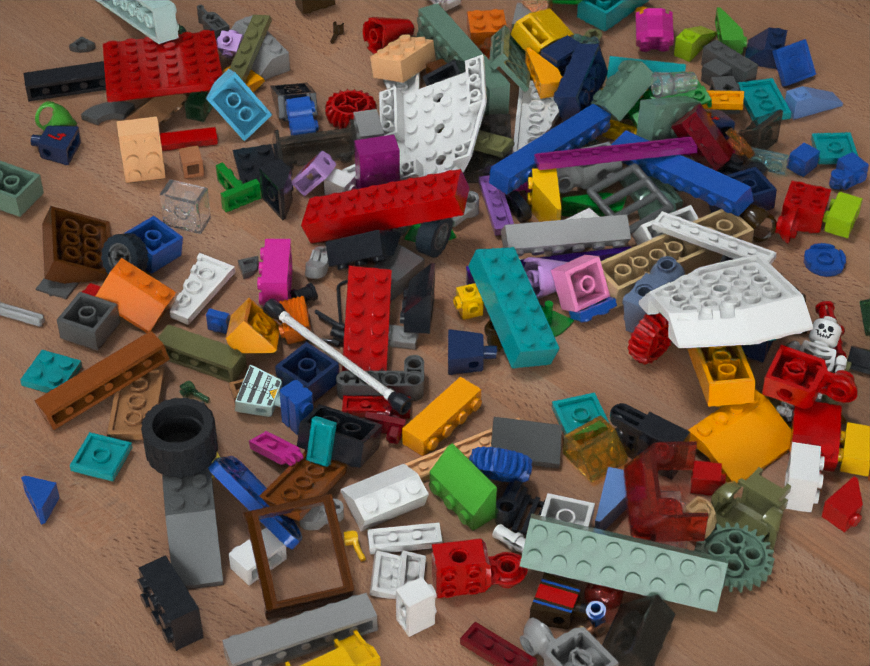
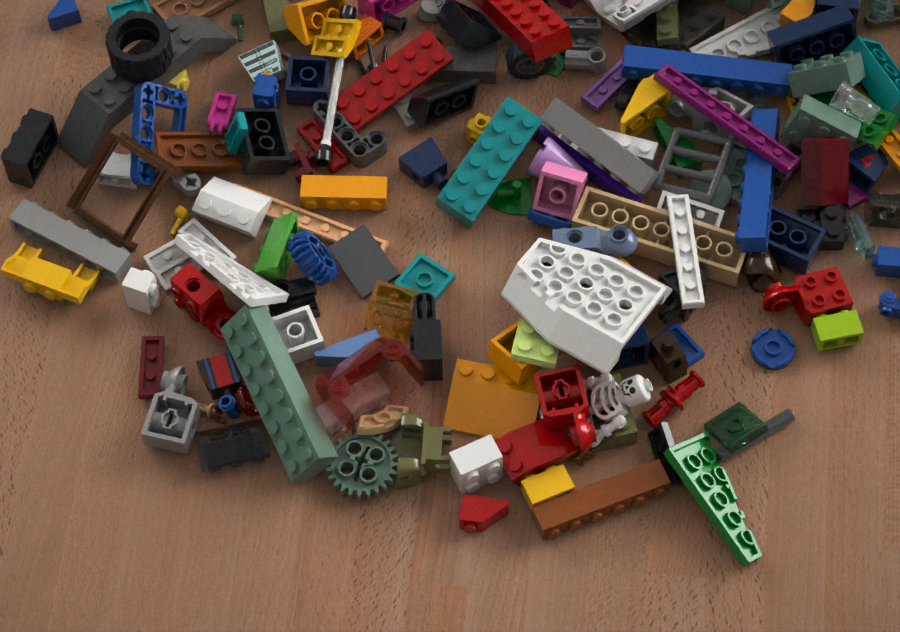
camera: 55 degrees right, 15 degrees up
red brick [690,460,726,496] -> none
clear orange plate [725,128,755,159] -> none
none -> white wing [174,233,289,307]
none -> yellow slope [311,18,362,58]
none -> yellowish green plate [510,319,559,369]

